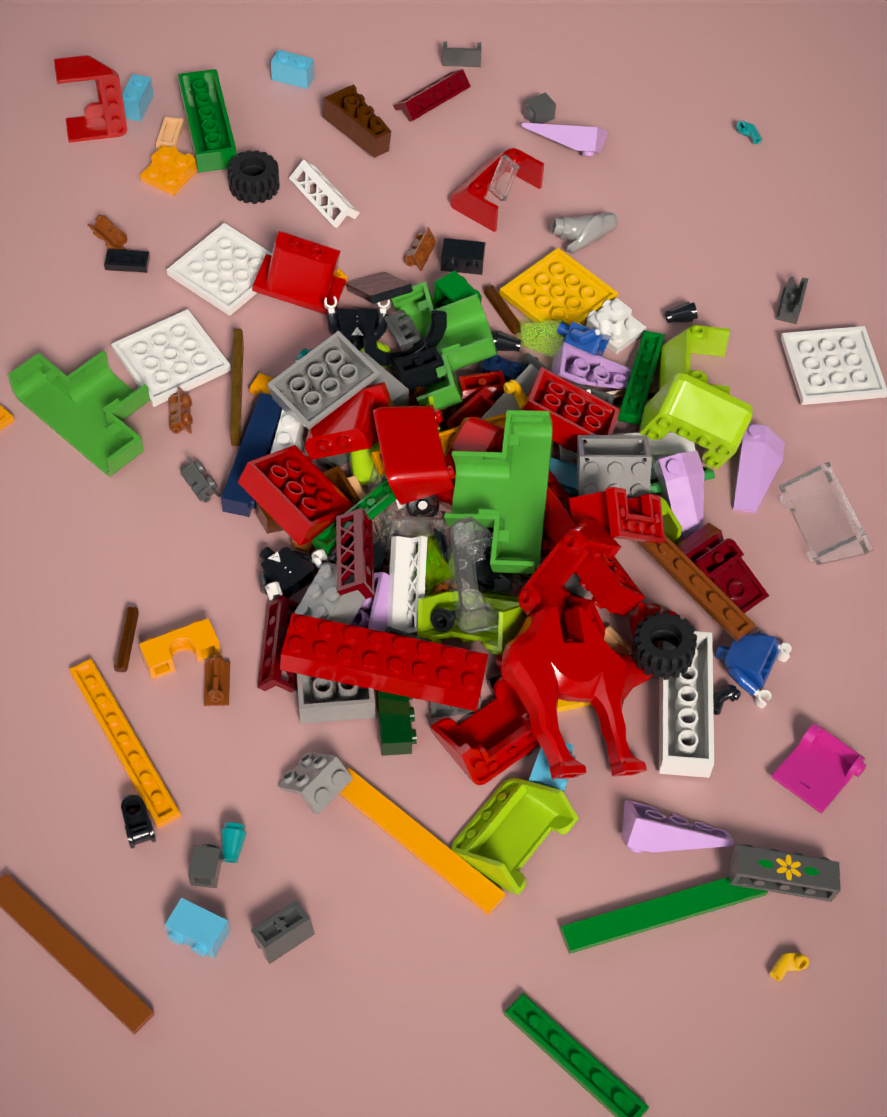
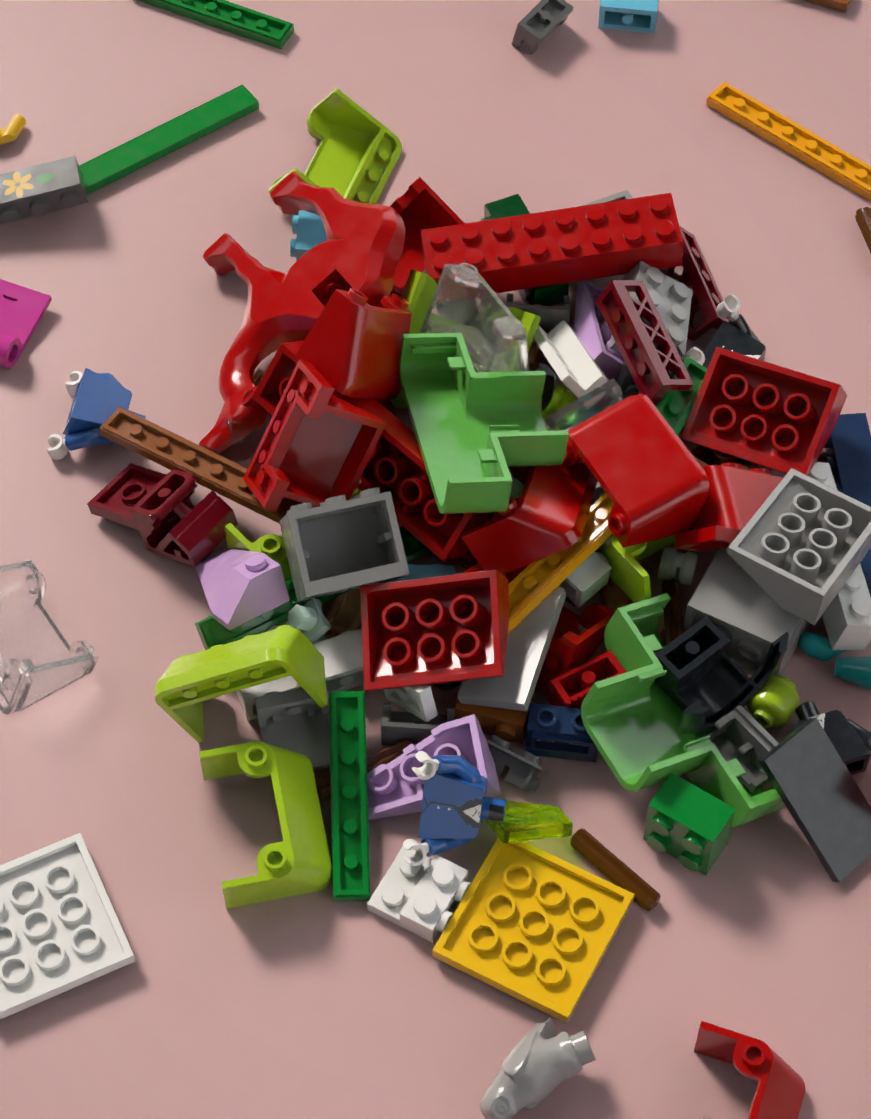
camera: 165 degrees right, 0 degrees up
black piece [121,795,156,849] -> none
light orange arch [139,618,221,679] -> none
dark grey brick [188,844,222,888] -> none
dark orange hinge [204,654,230,706] -> none
teal cone [221,822,247,863] -> none
light grey bracket [278,752,353,815] -> none
light orange tile [339,768,506,916] -> none
dark orange hinge [405,227,436,271] -> none
black brick [441,238,485,275] -> none
black cone [491,330,521,352] -> none
yellow arm [504,380,526,409] -> none
lavender wedge [622,799,734,853] -> none
black tyre [632,611,697,680] -> none
white brick [659,631,714,778] -> none
black cone [665,301,698,323] -> none
black arm [713,685,741,715] -> none
lavender wedge [733,423,785,513] -> none
dark grey hinge [776,277,808,324] -> none

